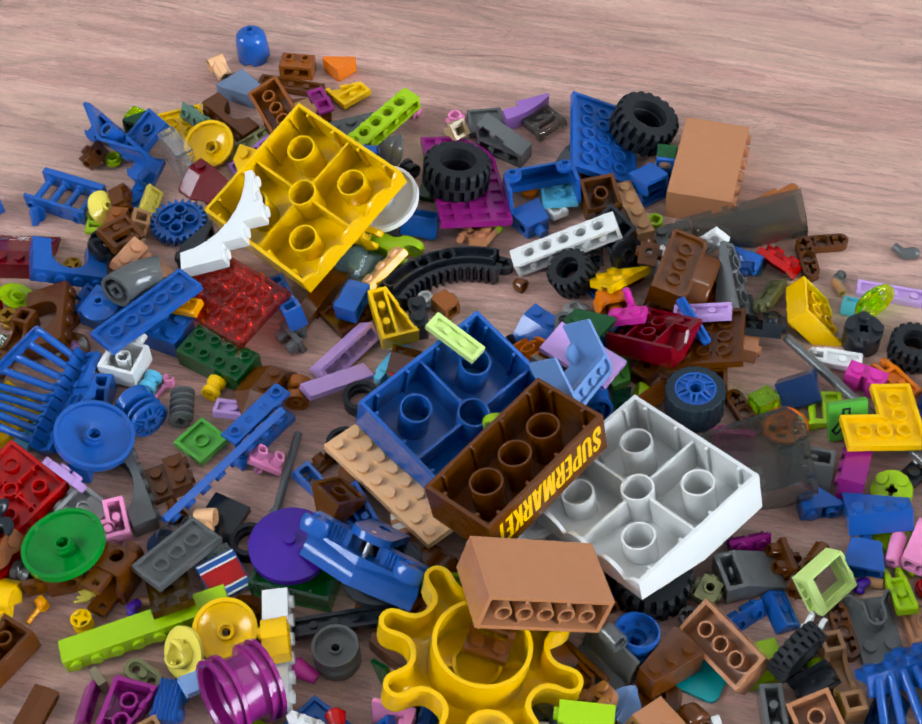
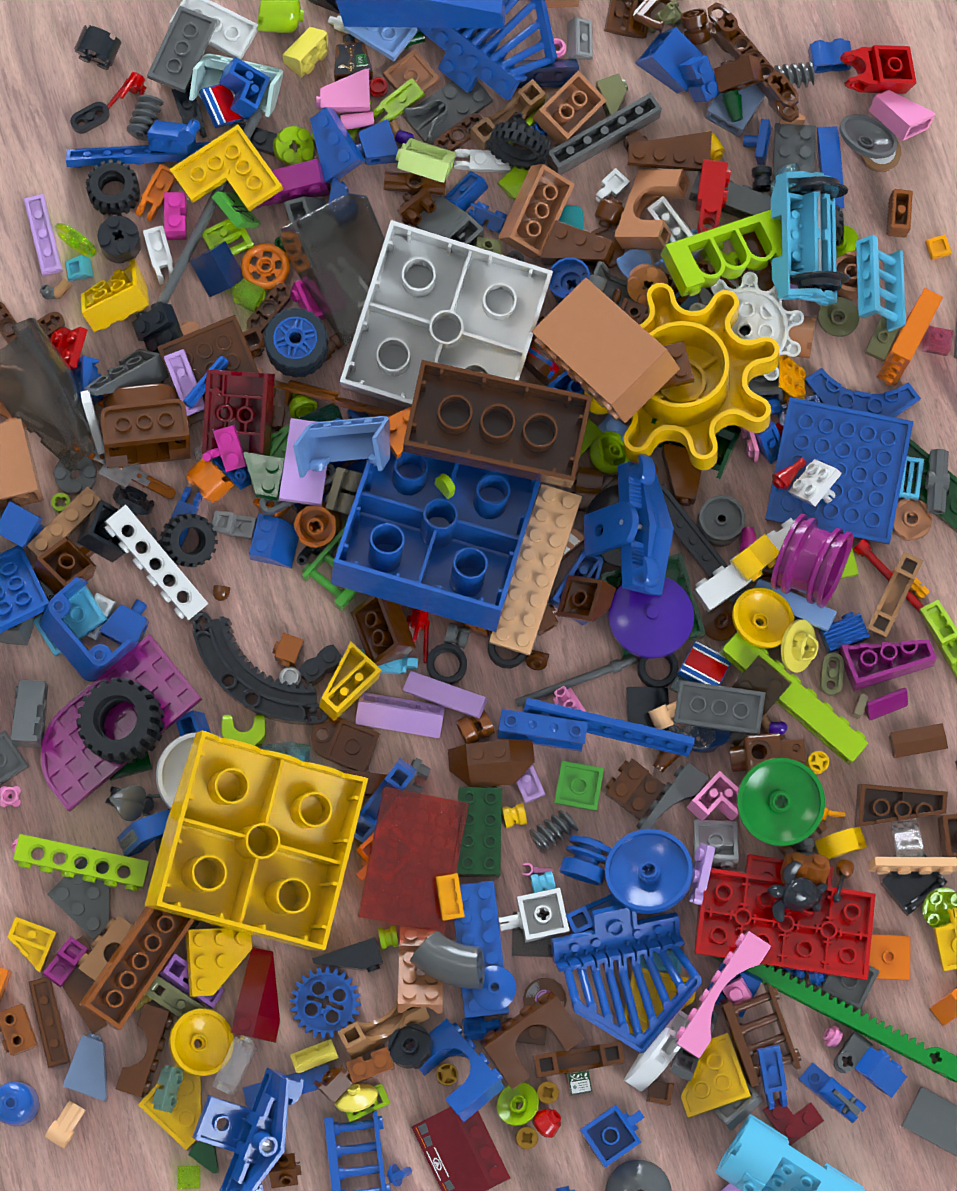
camera: 130 degrees left, 25 degrees up
blue plate [90,268,203,355] -> none
reddish brown plate [96,214,145,254] -> none
white arch [180,170,271,276] -> none
blue slope [292,460,325,498] -> none
blue brick [333,279,370,324] -> none
plate [362,246,408,290] -> none
yellowish green plate [425,312,485,364] -> none
tan brick [443,117,470,141] -> none
nougat plate [457,226,497,247] -> none
yellow wing [589,266,651,294] -> none
reddish brown brick [635,239,663,268] -> none
olive hinge [753,280,788,313] -> none

